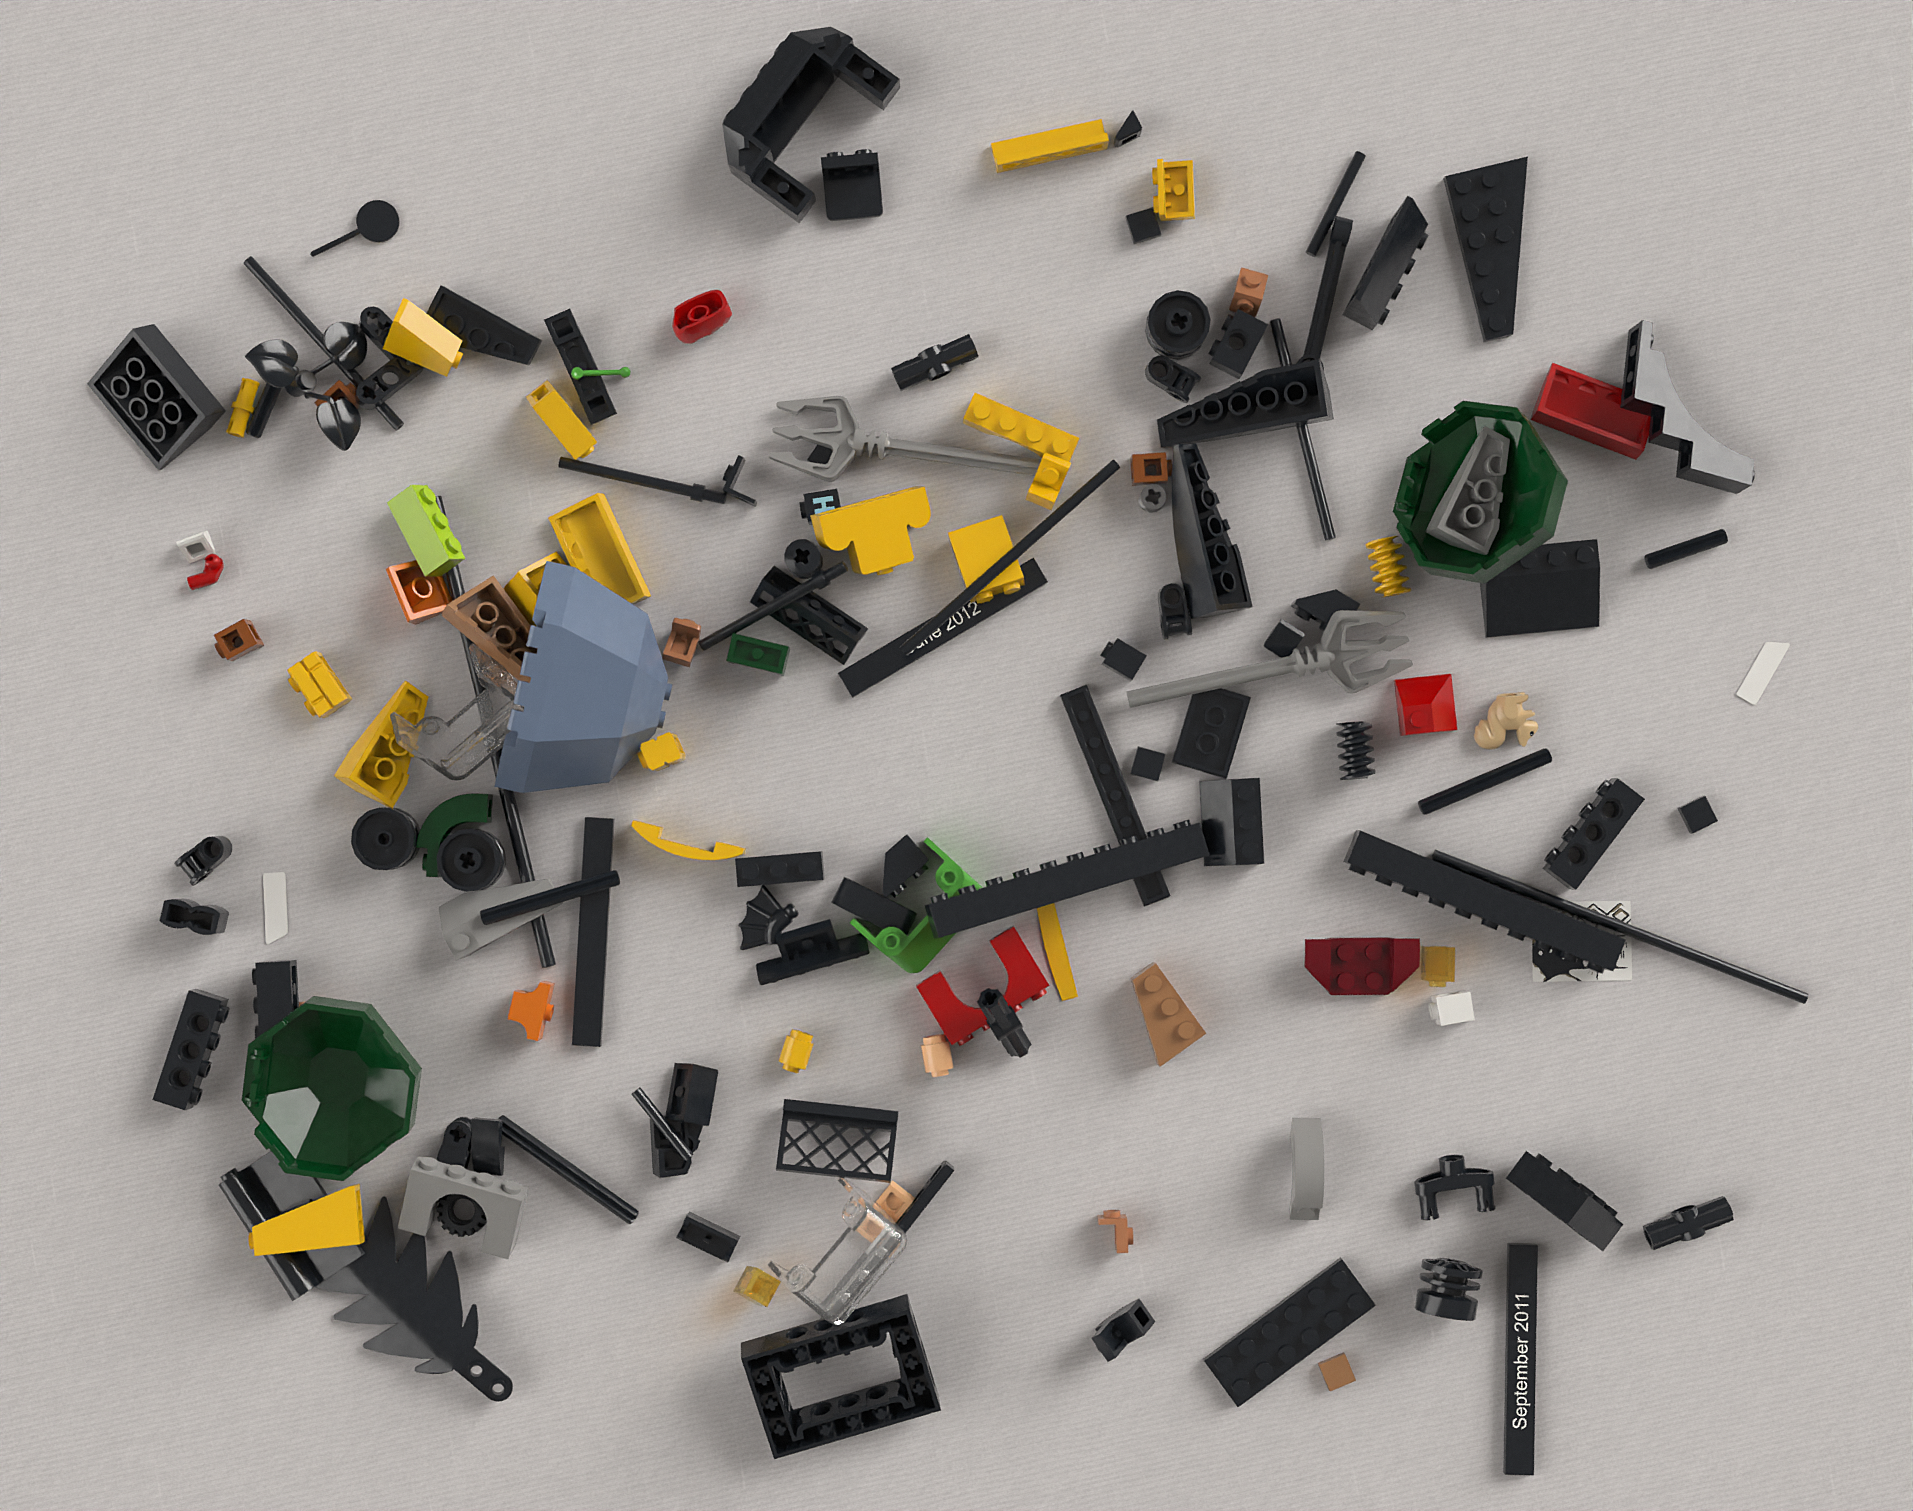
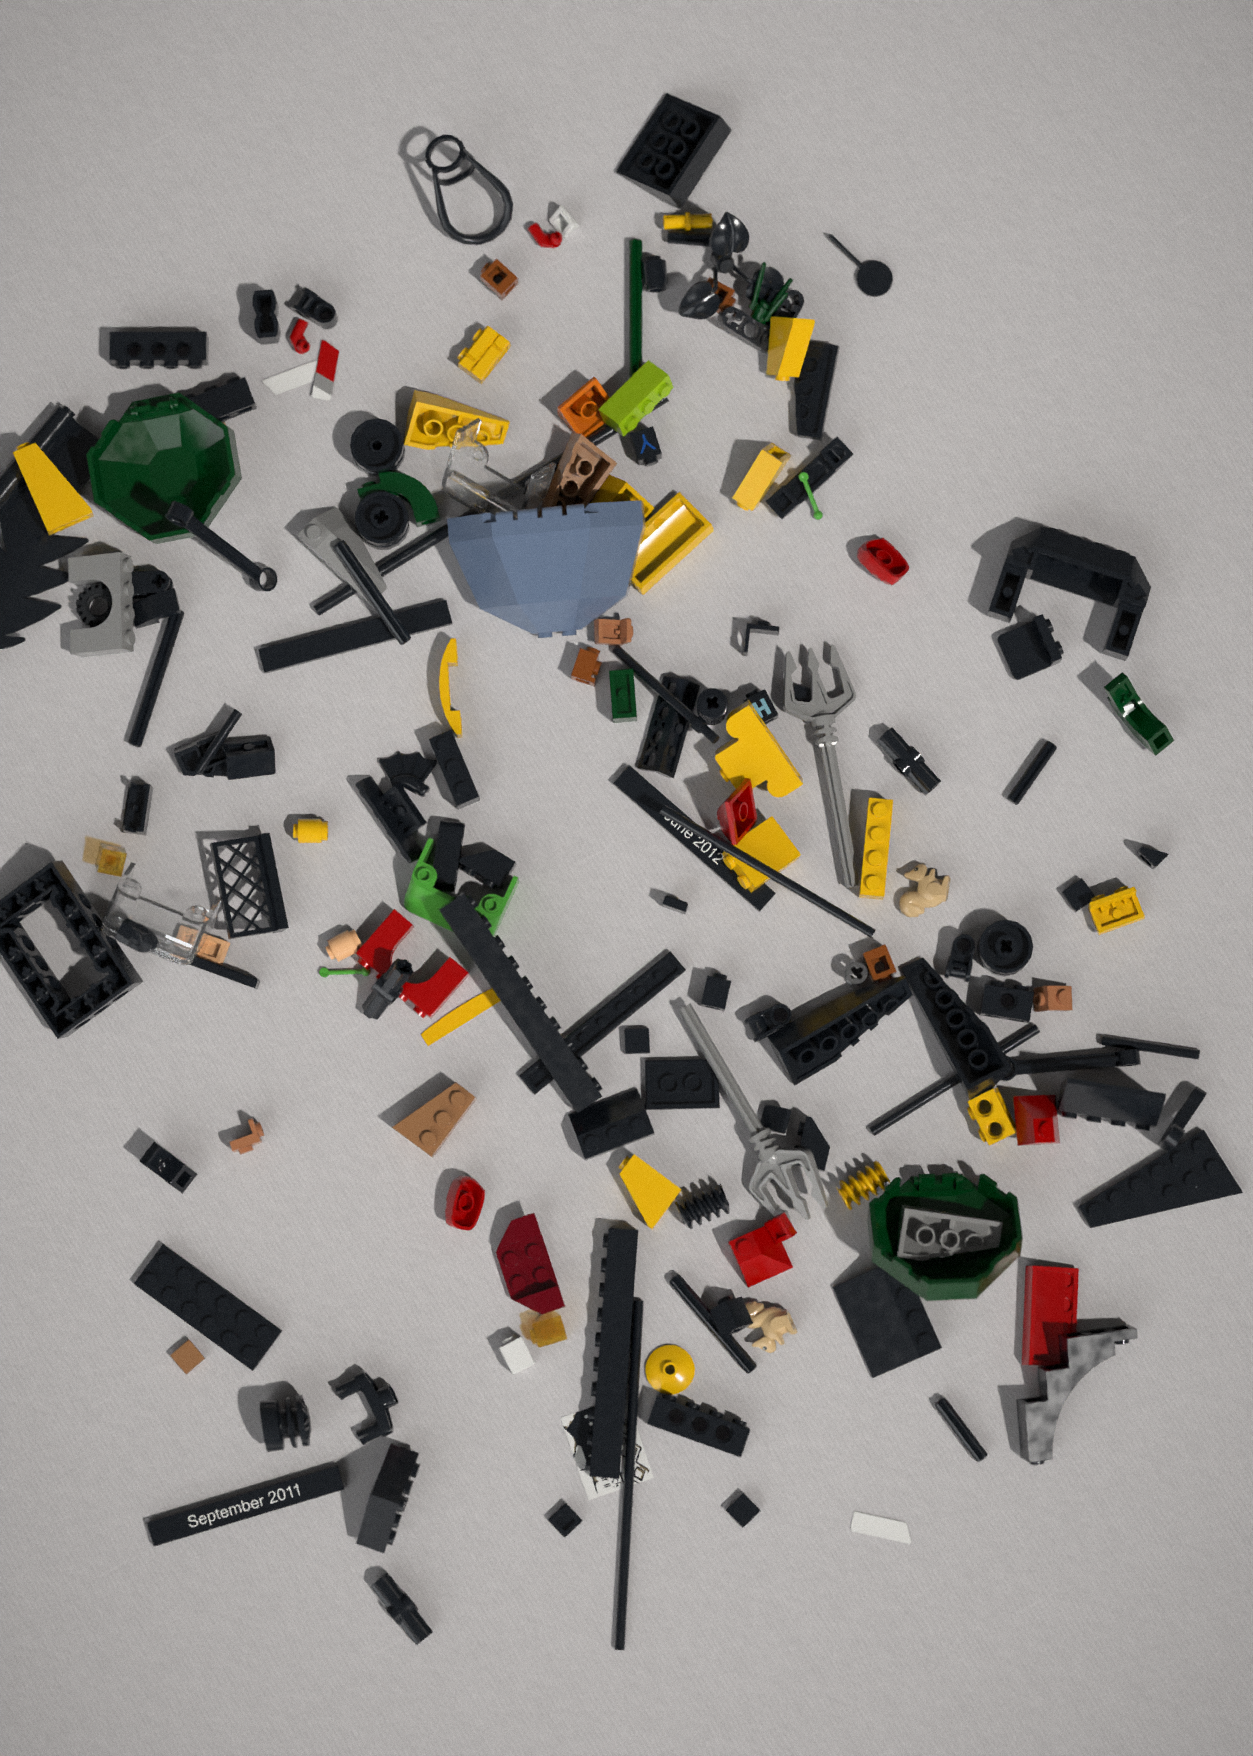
camera: 80 degrees right, 5 degrees down
black piece [243,256,404,431] -> none
orange brick [508,981,555,1041] -> none
black bar [558,457,727,504] -> none
yellow brick [637,732,686,771] -> none
yellow fence [991,119,1109,173] -> none
yellow slope [1025,452,1071,511] -> none
light grey arch [1289,1118,1324,1220] -> none
none -> black rock [115,918,158,953]
none -> black piece [165,501,277,592]
none -> red arm [289,318,310,354]
none -> sticker [312,340,339,401]
none -> bright green hinge [319,967,371,978]
none -> black animal [425,135,513,245]
none -> red piece [445,1176,485,1231]
none -> black tile [548,1503,583,1538]
none -> dark orange brick [571,647,602,687]
none -> yellow slope [619,1154,682,1230]
none -> dark green axle [629,239,642,378]
none -> black brick [630,426,662,467]
none -> black brick [642,256,668,293]
none -> yellow dish [645,1345,695,1395]
none -> black tile [662,896,688,914]
none -> black brick [710,1296,753,1337]
none -> red slope [717,778,758,845]
none -> dark green plant [748,262,793,324]
none -> red tile [764,1212,797,1244]
none -> tan animal [899,864,951,918]
none -> yellow brick [967,1087,1016,1146]
none -> black axle [1007,741,1057,805]
none -> red slope [1013,1095,1060,1146]
none -> dark green arch [1104,672,1174,756]
none -> black beam [1157,1086,1207,1152]

